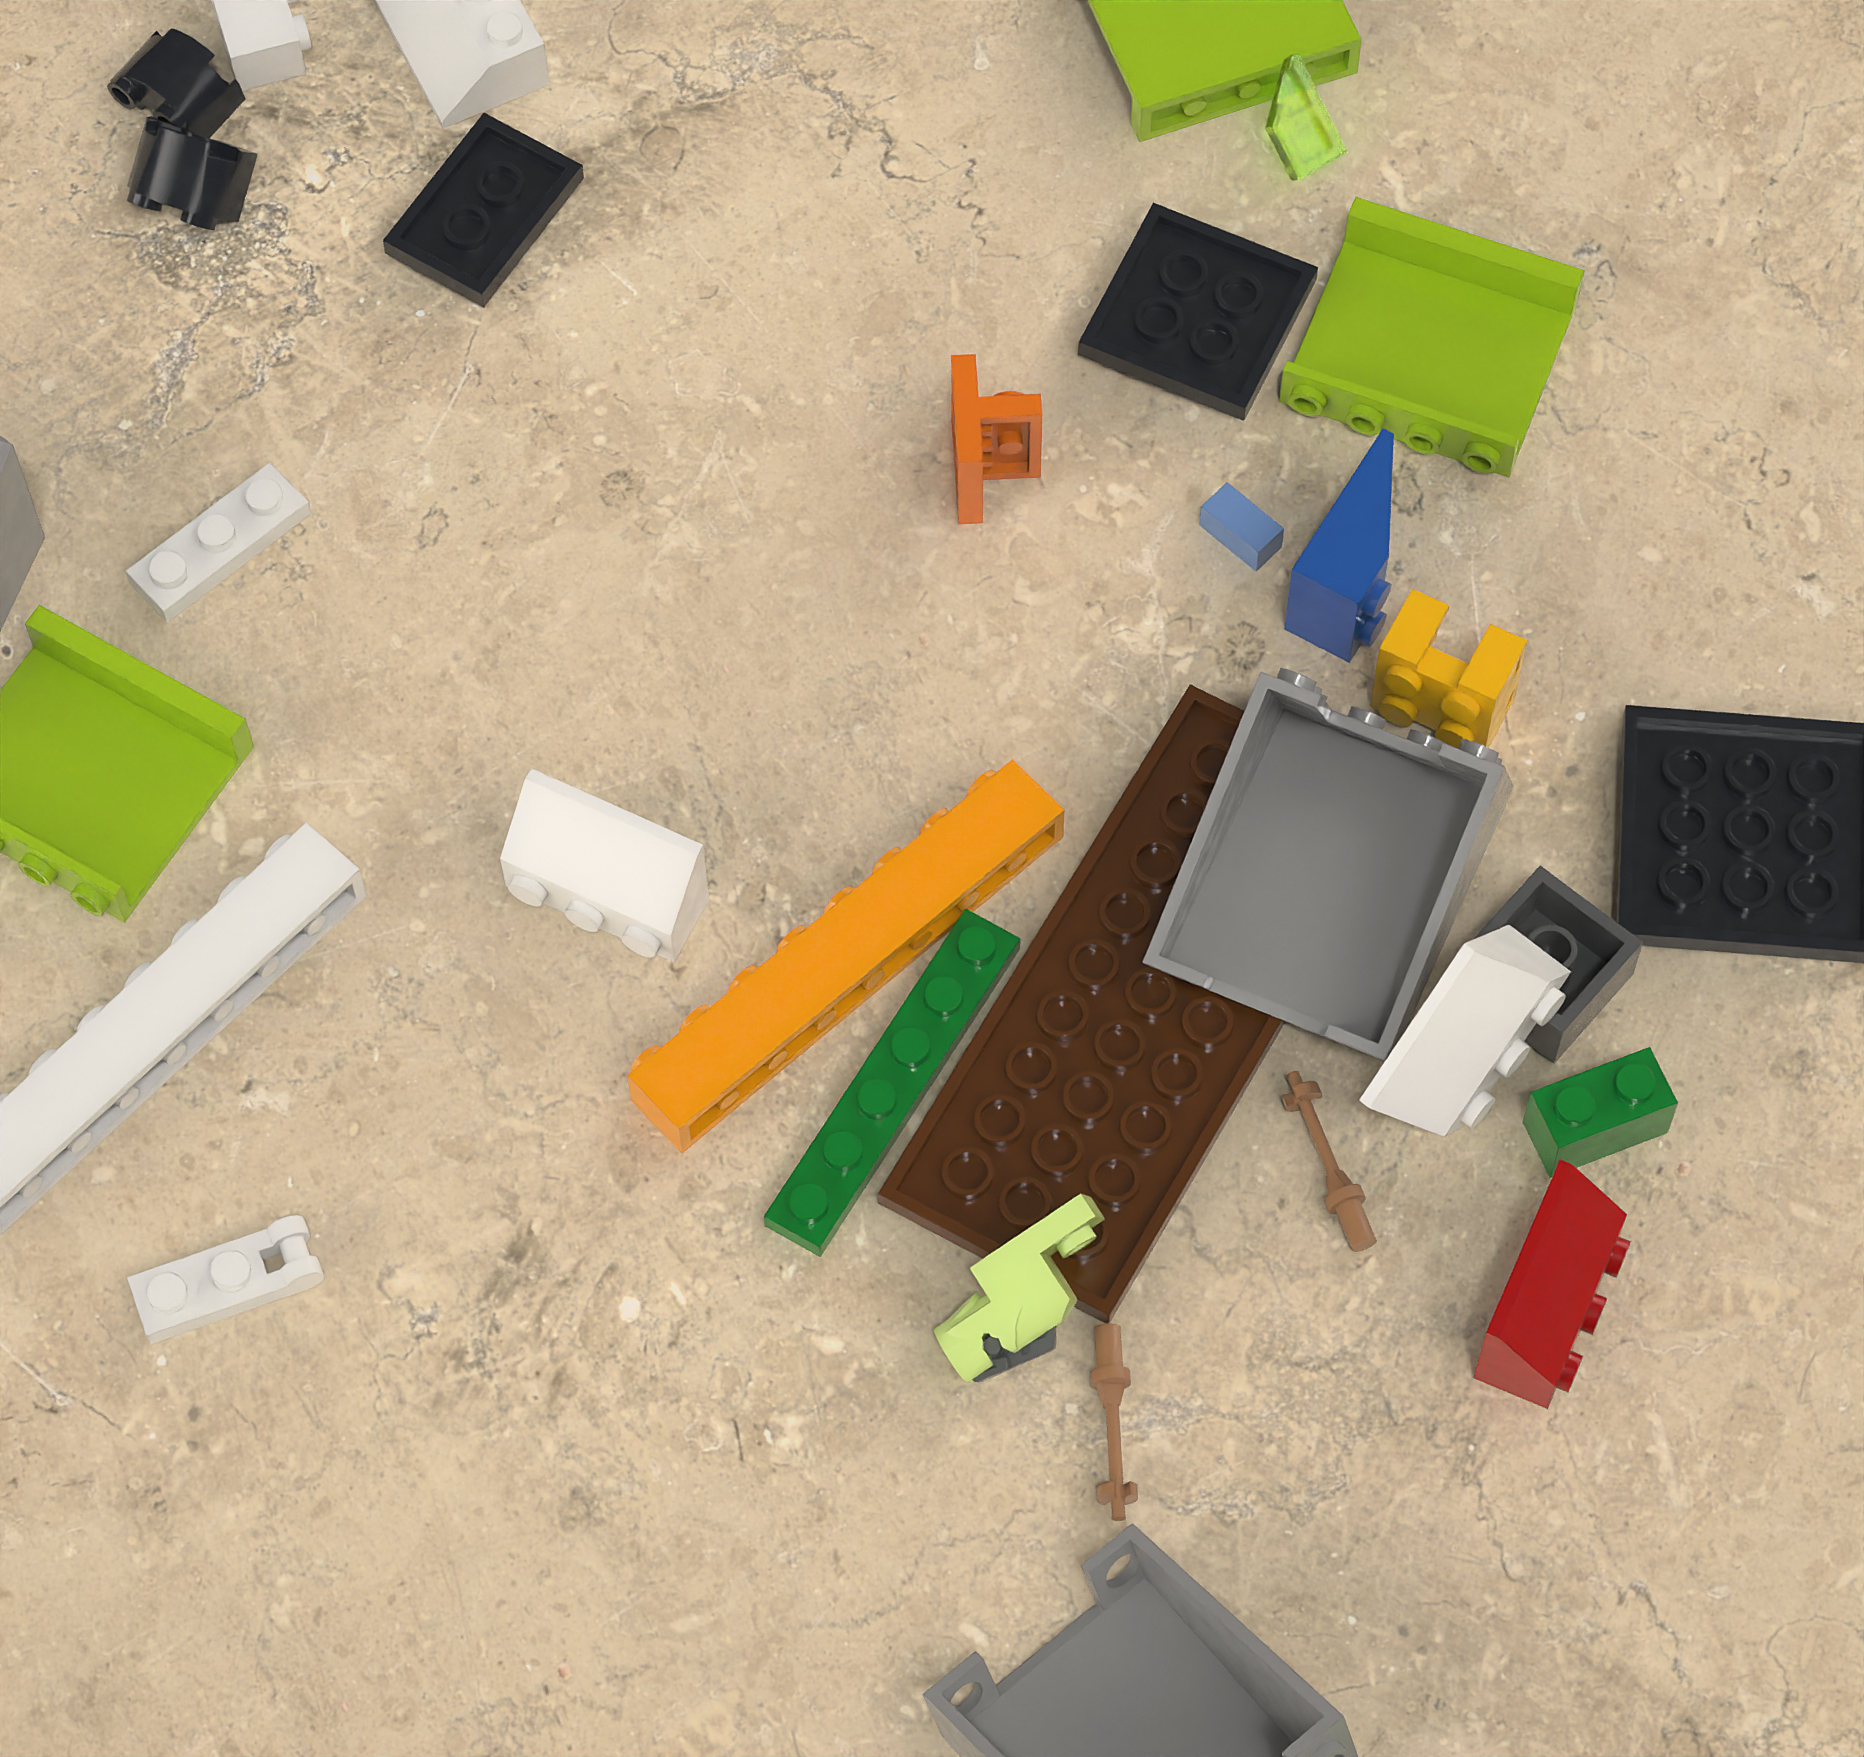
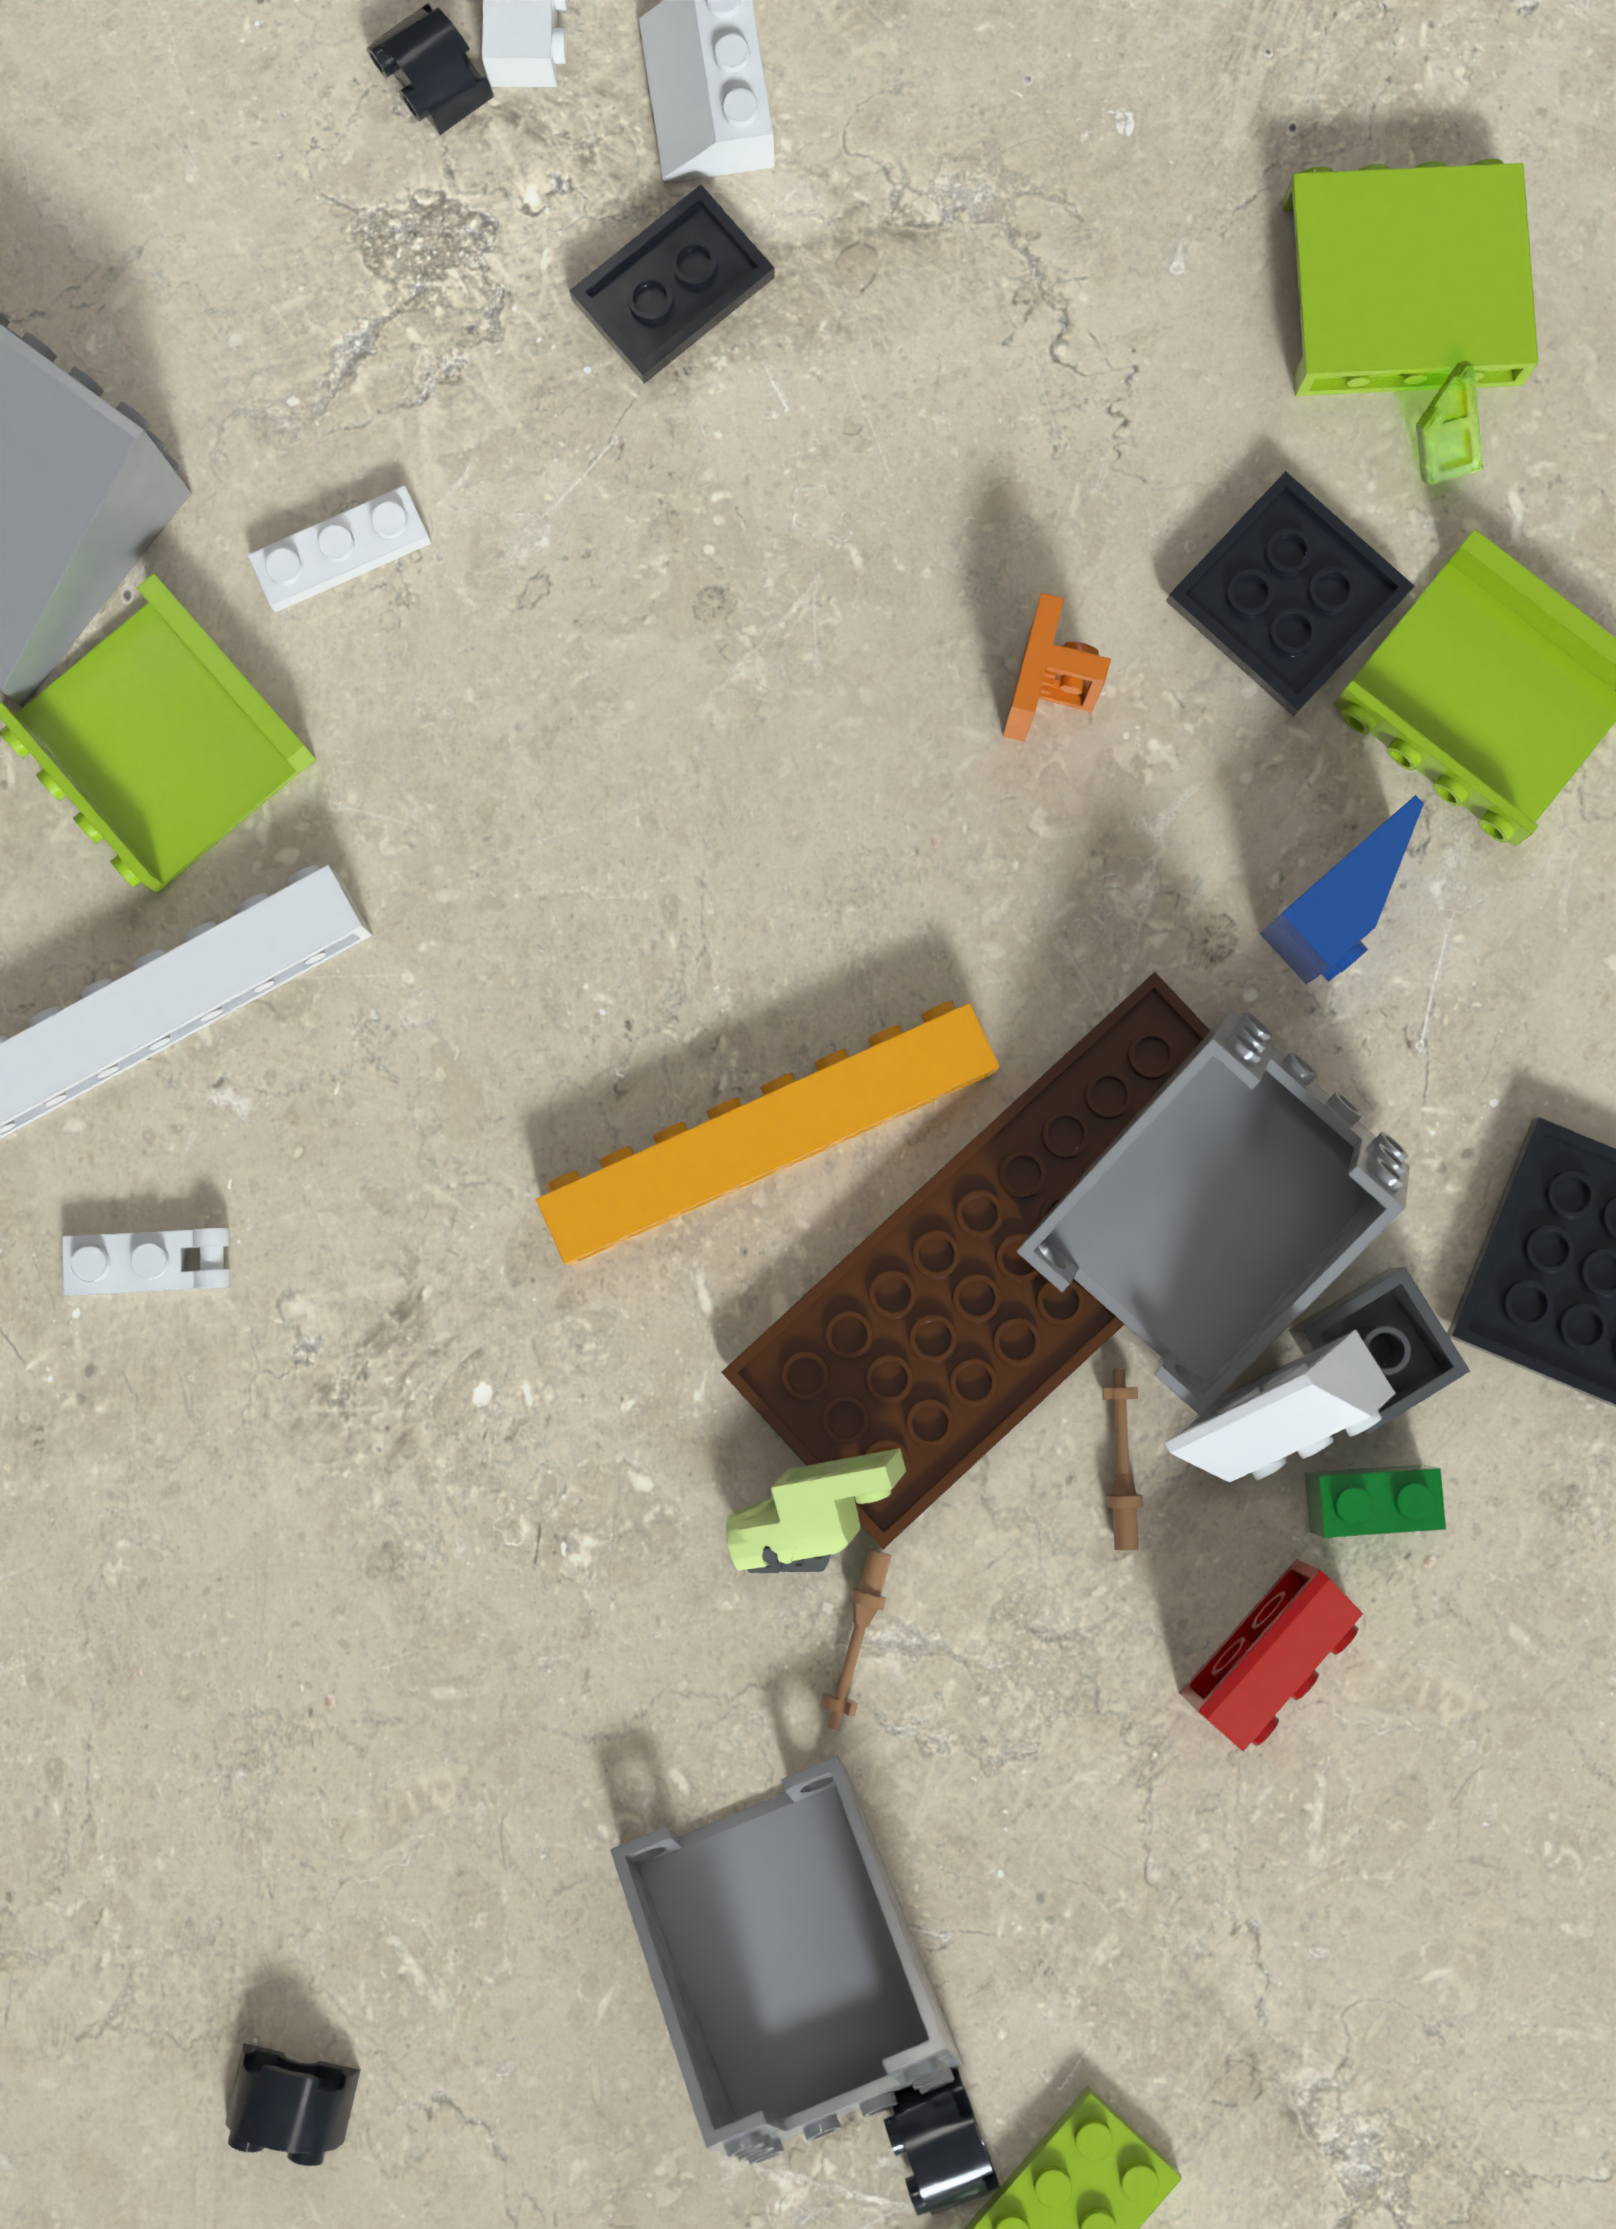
camera: 20 degrees right, 20 degrees up
black cylinder [127,116,258,230] -> none
white slope [500,768,709,962] -> none
green plate [764,908,1021,1257] -> none
medium blue piece [1199,482,1284,571] -> none
yellow piece [1370,589,1528,748] -> none

